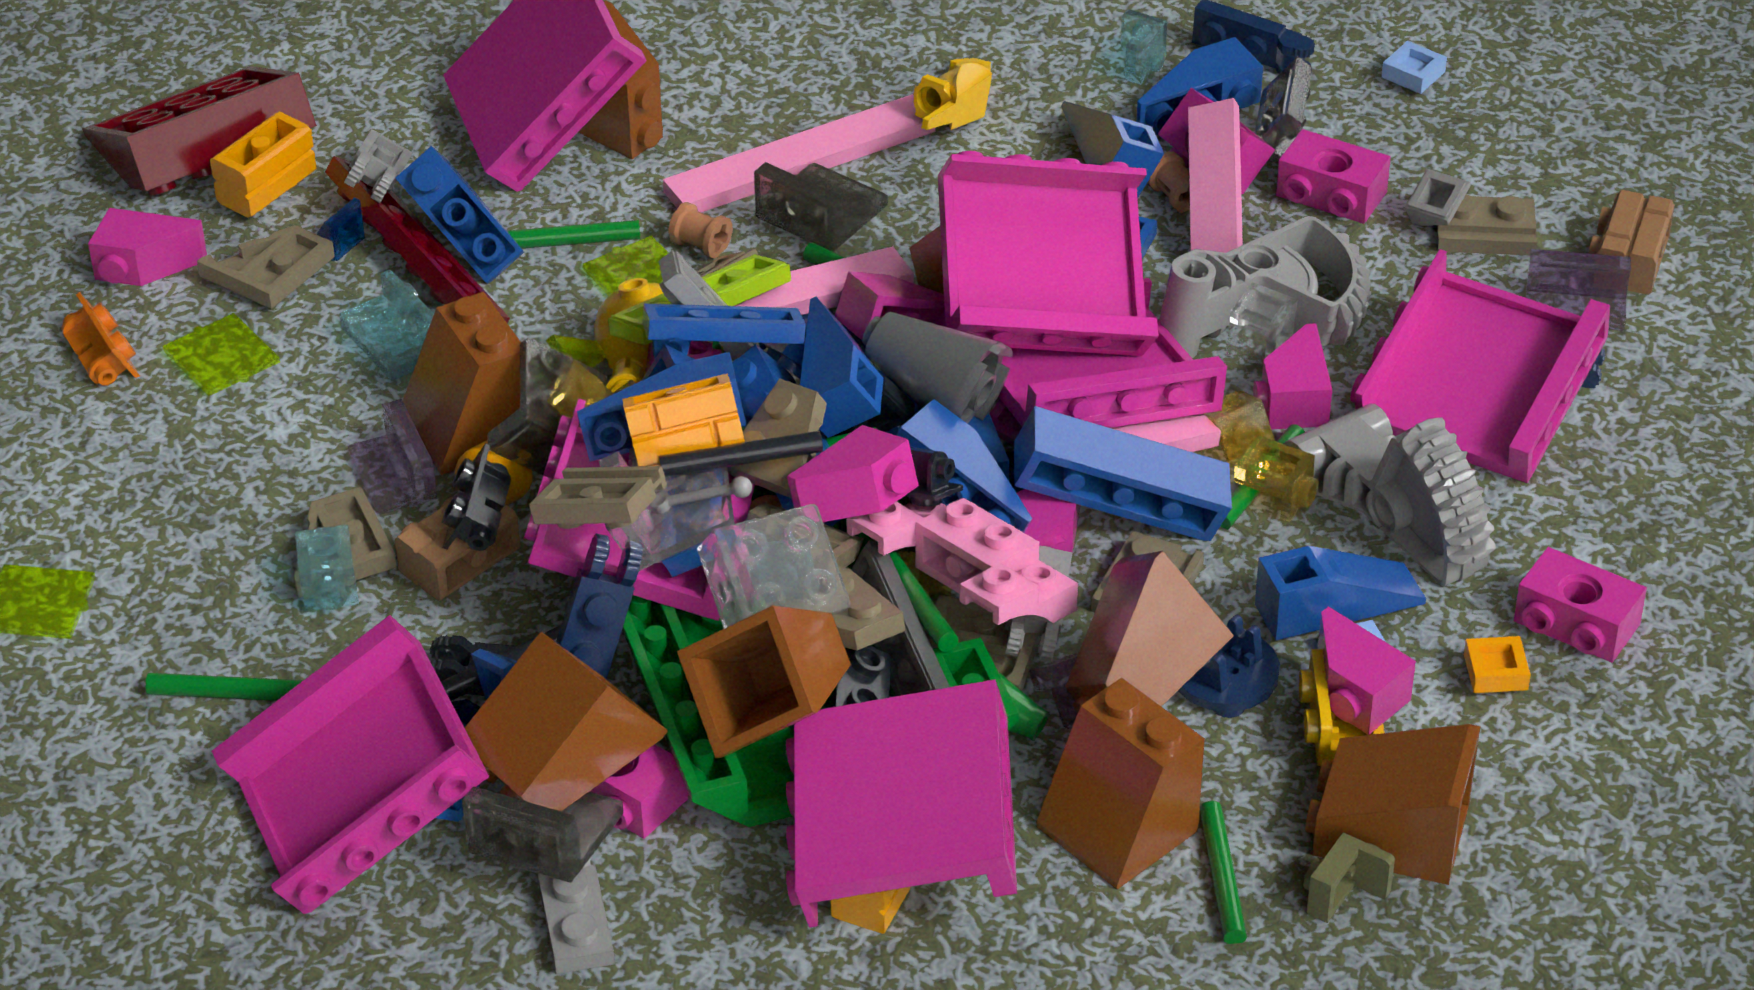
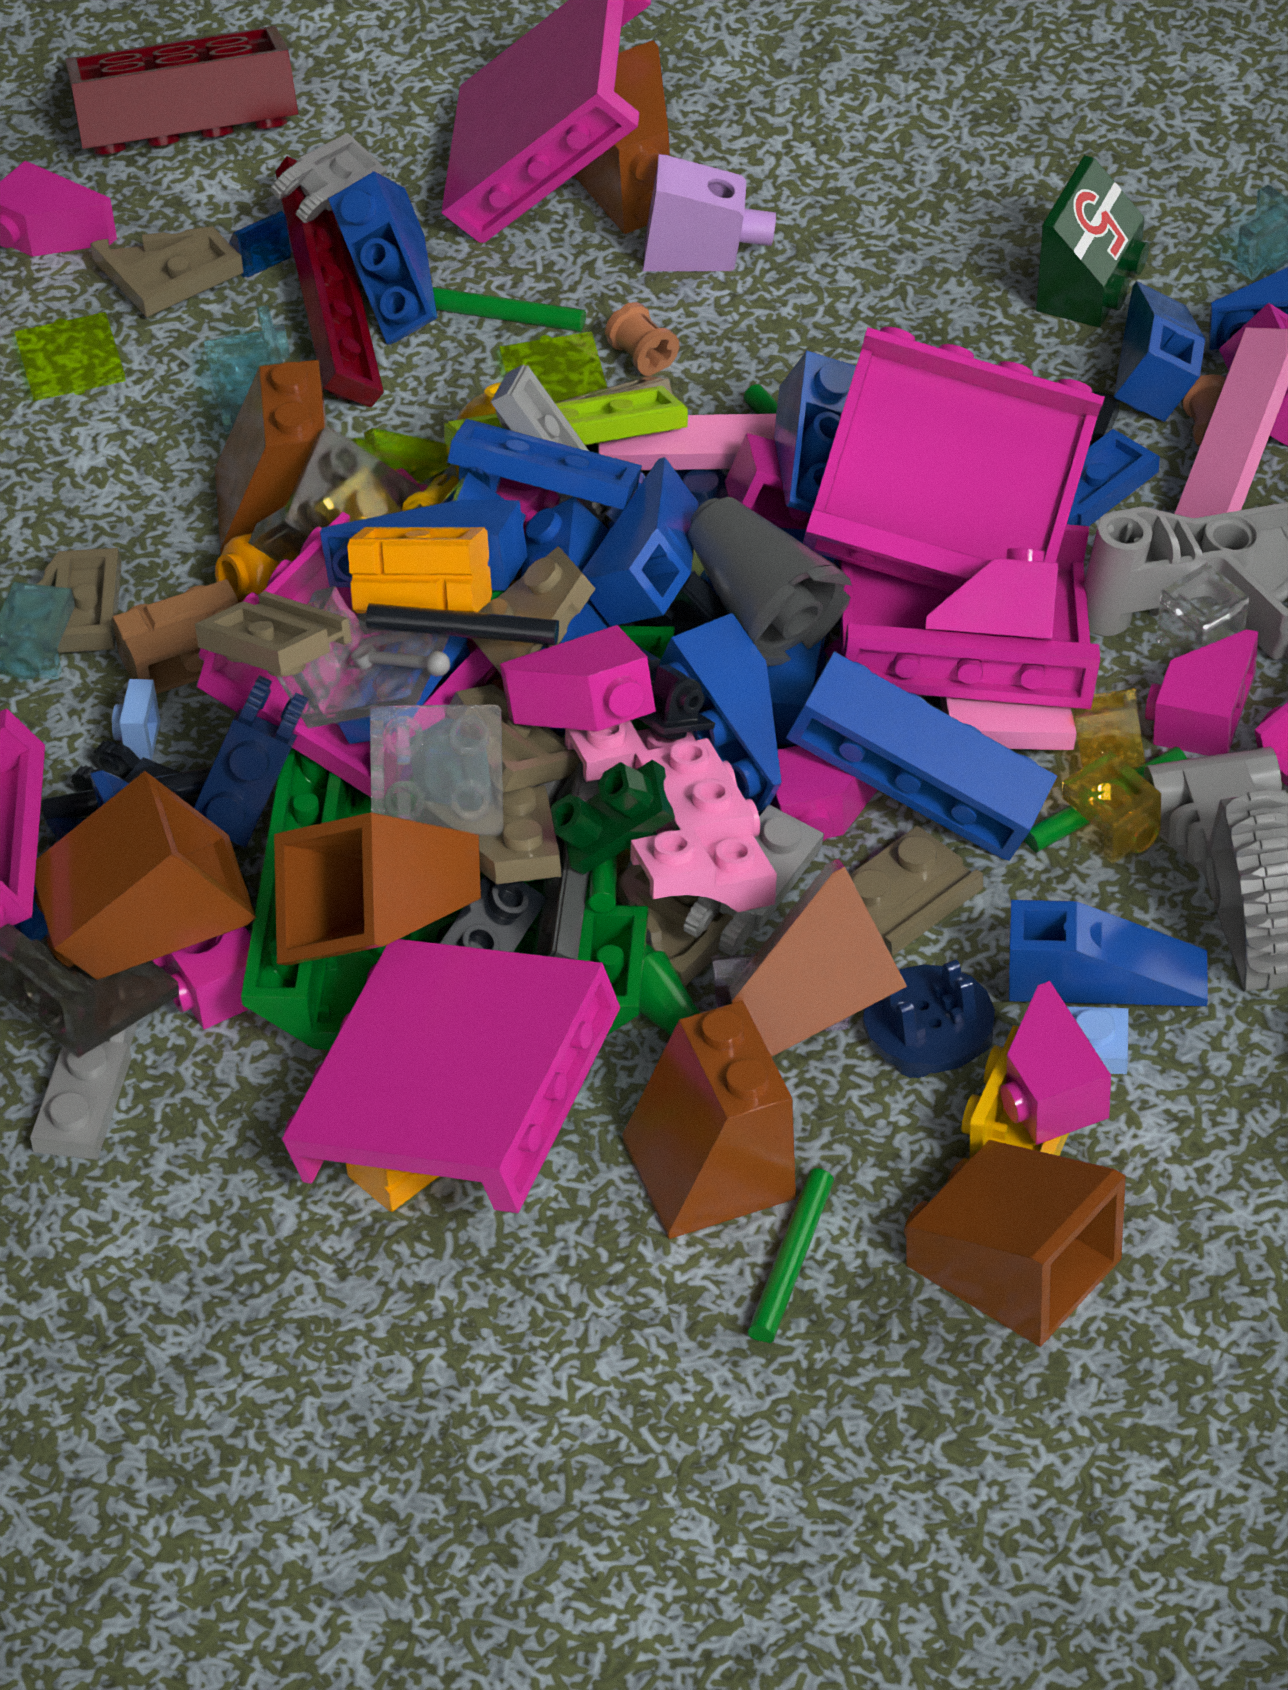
camera: 25 degrees right, 5 degrees up
light orange brick [210,111,317,218] -> none
clear purple panel [348,399,437,515] -> none
black hinge [442,443,511,551] -> none
bright pink tile [663,94,935,213] -> none
clear smoke bracket [754,162,888,252] -> none
yellow animal [913,58,992,130] -> none
olive bracket [1303,832,1395,923] -> none
light orange plate [1464,636,1531,693] -> none
none -> light blue plate [112,679,161,760]
none -> dark green hips [551,759,675,875]
none -> lavender torso [643,154,776,271]
none -> blue slope [774,350,856,513]
none -> dark pink slope [924,548,1058,640]
none -> dark green slope [1036,155,1149,328]

